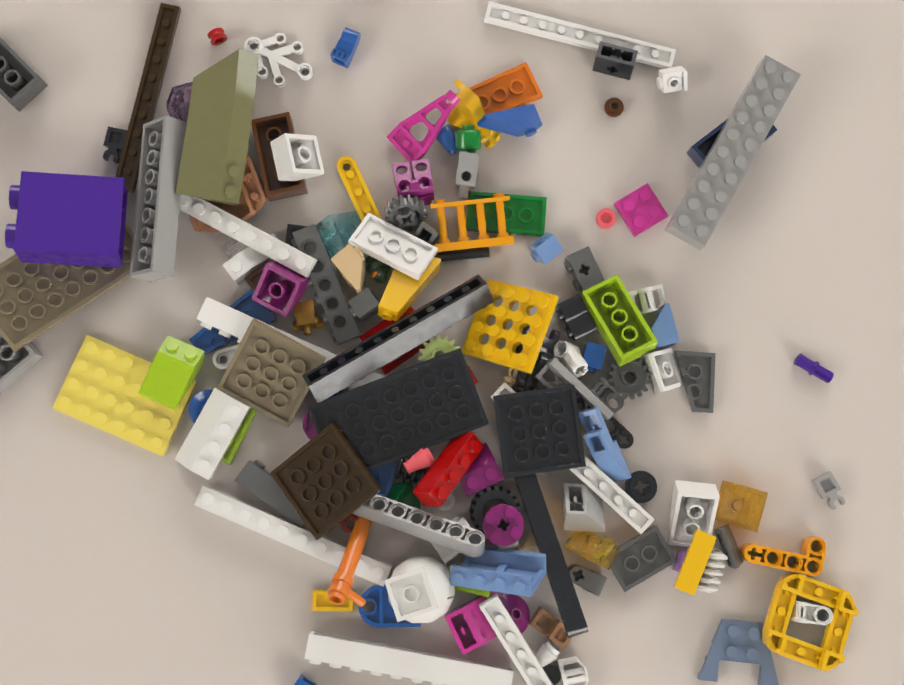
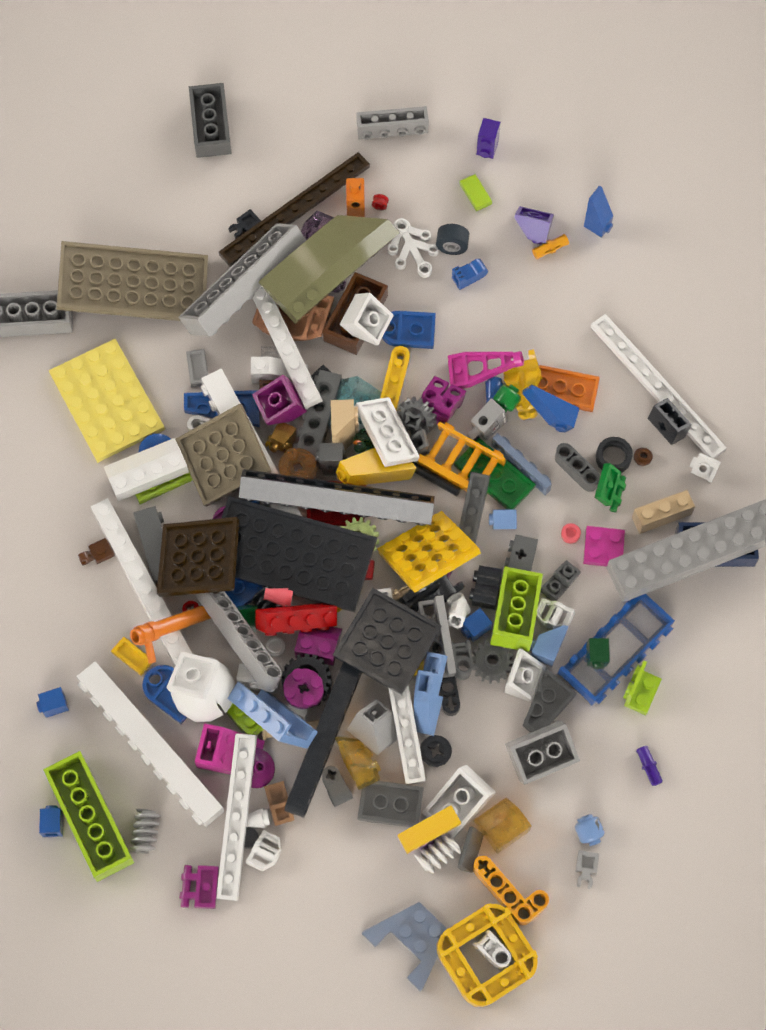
camera: 45 degrees right, 15 degrees down
dark purple brick [5,171,128,268] -> none
lime slope [138,335,205,411] -> none
none -> reddish brown plate [78,538,114,566]
none -> light grey tile [186,349,208,387]
none -> clear orange plate [278,448,317,479]
none -> orange torso [346,178,365,217]
none -> blue plate [382,311,436,349]
none -> black wheel [436,223,470,255]
none -> dark grey tile [459,472,491,544]
none -> sand blue plate [491,433,552,495]
none -> light grey brick [505,721,580,785]
none -> dark grey slope [540,560,581,601]
none -> dark grey beam [555,443,600,492]
none -> clear window [557,594,675,706]
none -> medium blue head [575,814,605,846]
none -> dark green brick [586,638,610,669]
none -> green plate [594,463,626,512]
none -> black tyre [596,437,633,473]
none -> lime bracket [623,660,662,715]
none -> tan brick [632,490,695,534]

